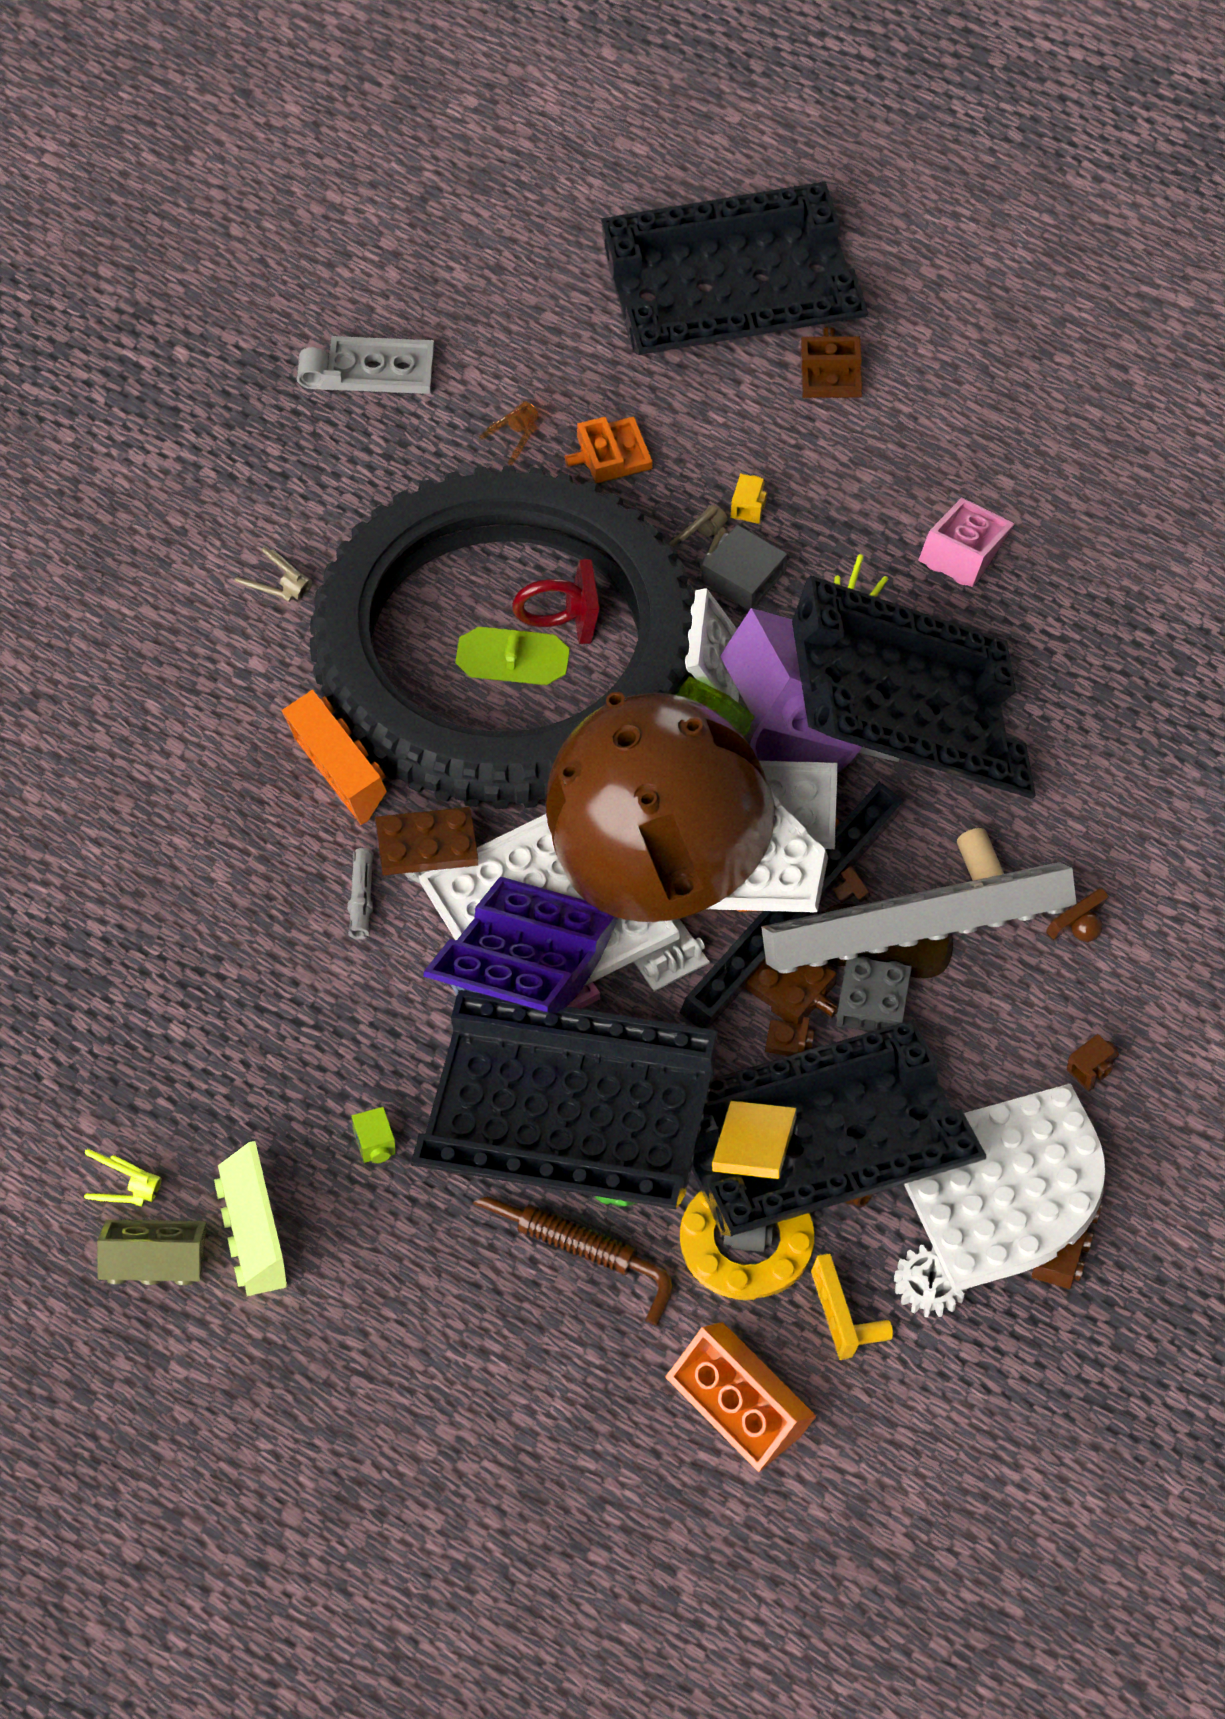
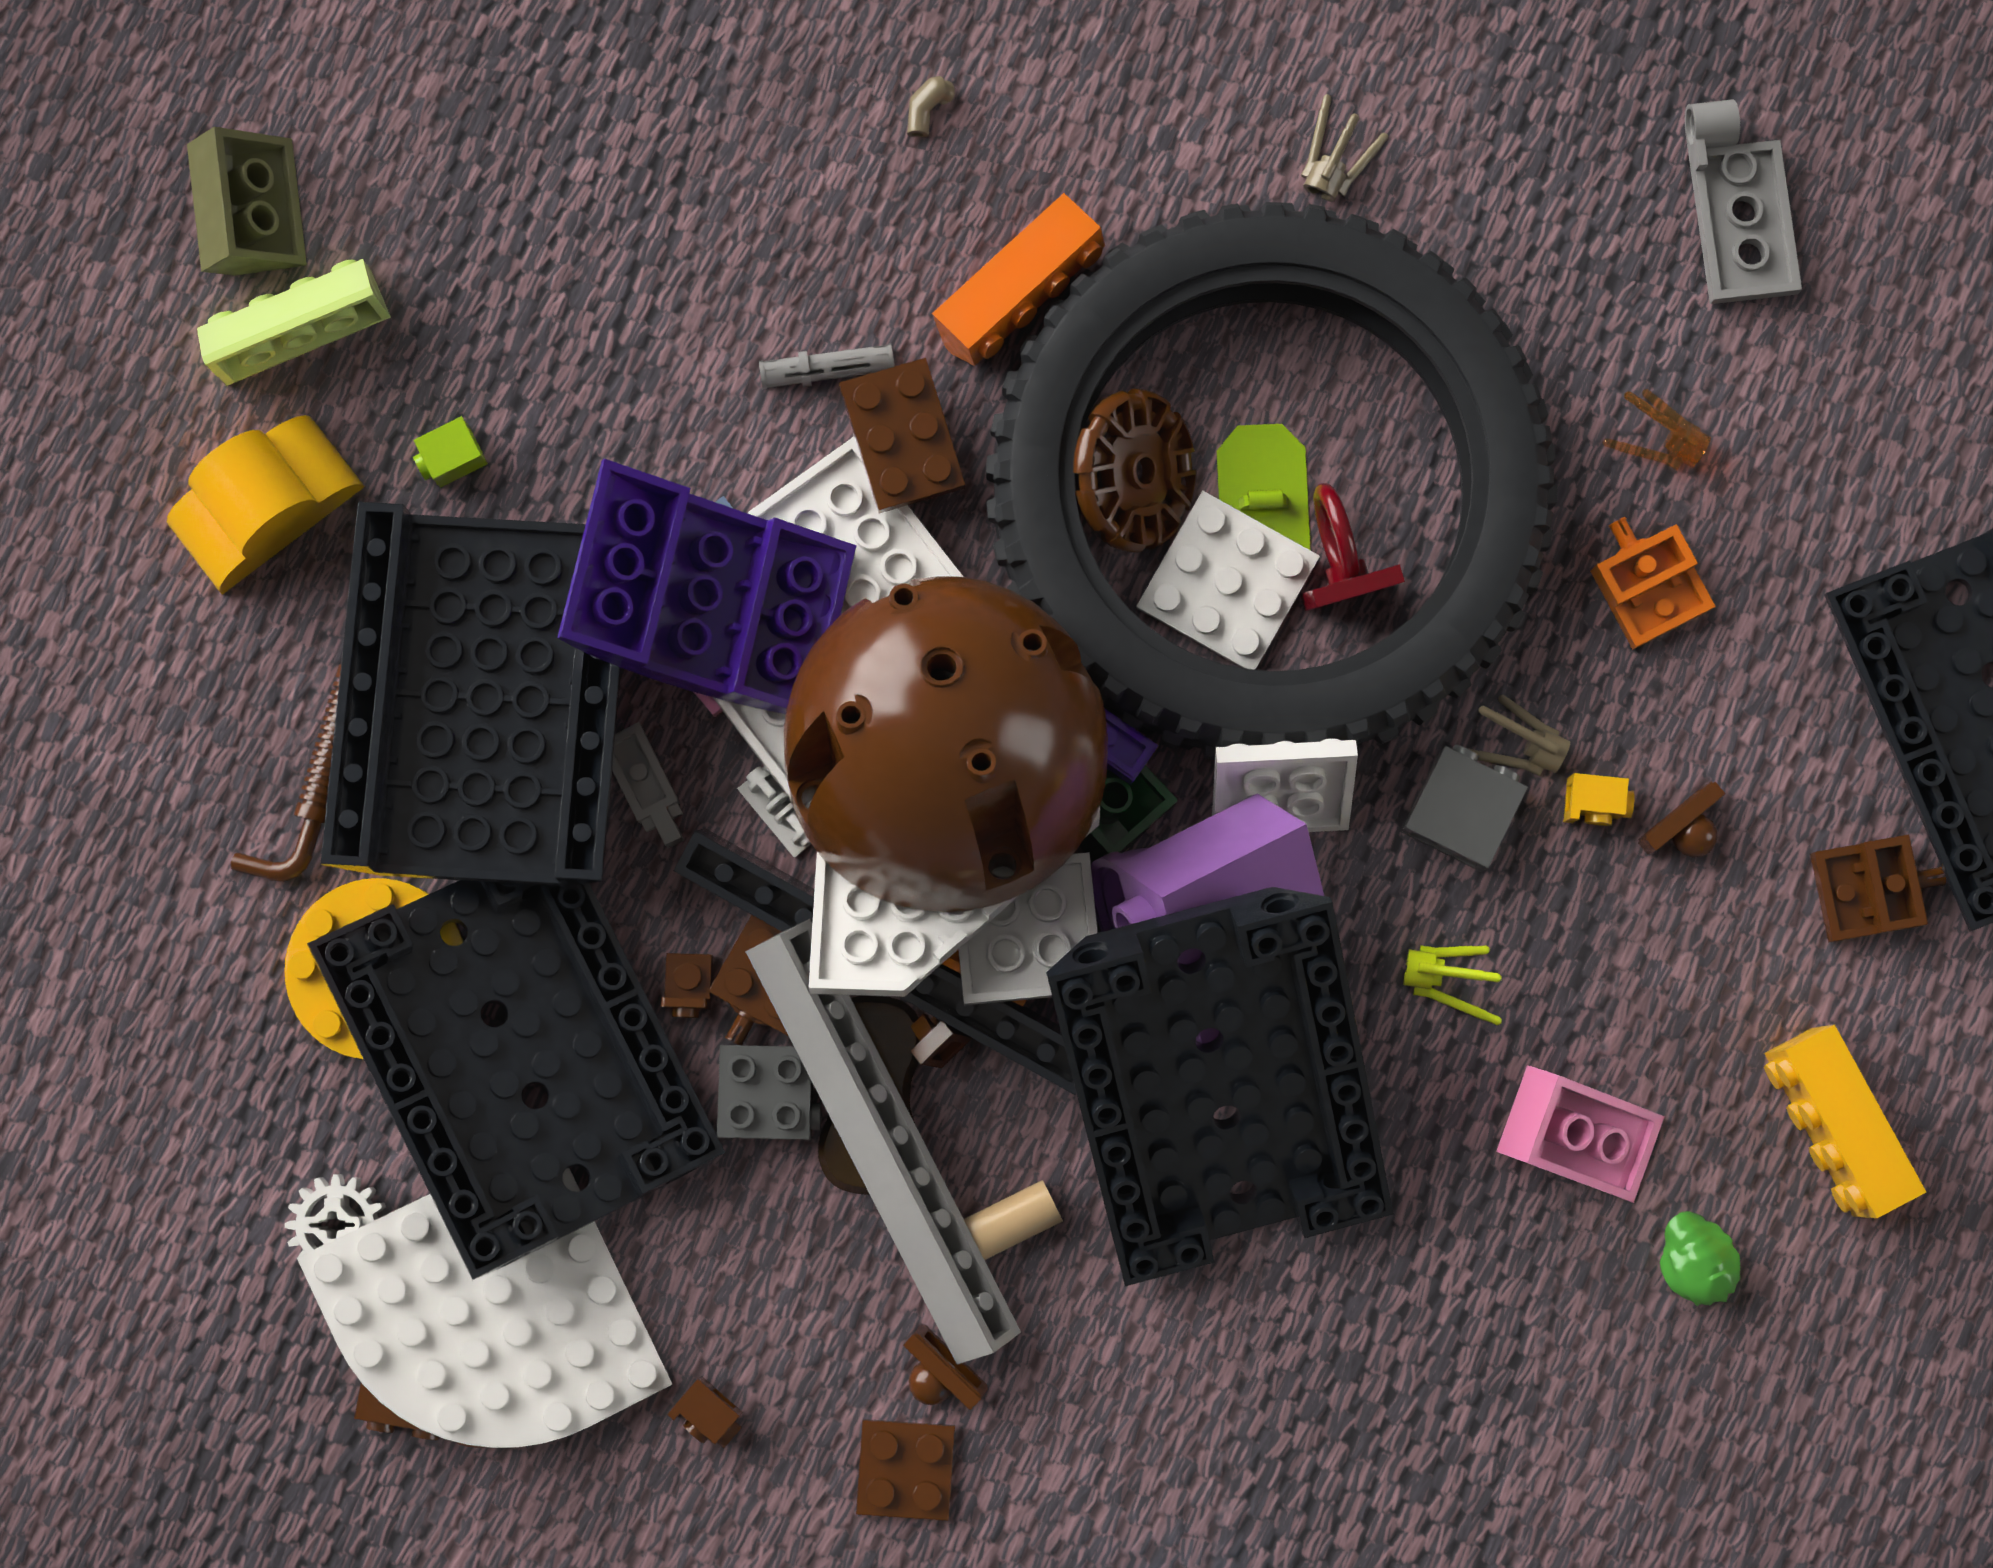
camera: 85 degrees right, 25 degrees up
neon yellow plant [84,1149,162,1207] -> none
orange slope [665,1322,816,1472] -> none
clear neon green brick [676,676,755,736] -> none
yellow tile [712,1101,796,1179] -> none
yellow piece [811,1254,893,1360] -> none
none -> yellow brick [167,415,365,595]
none -> reddish brown plate [856,1419,955,1521]
none -> dark tan arm [907,76,955,137]
none -> reddish brown plate [1073,388,1197,553]
none -> white plate [1136,490,1320,670]
none -> reddish brown tile [1638,781,1726,858]
none -> bright green hair [1660,1211,1741,1306]
none -> yellow brick [1764,1024,1926,1218]

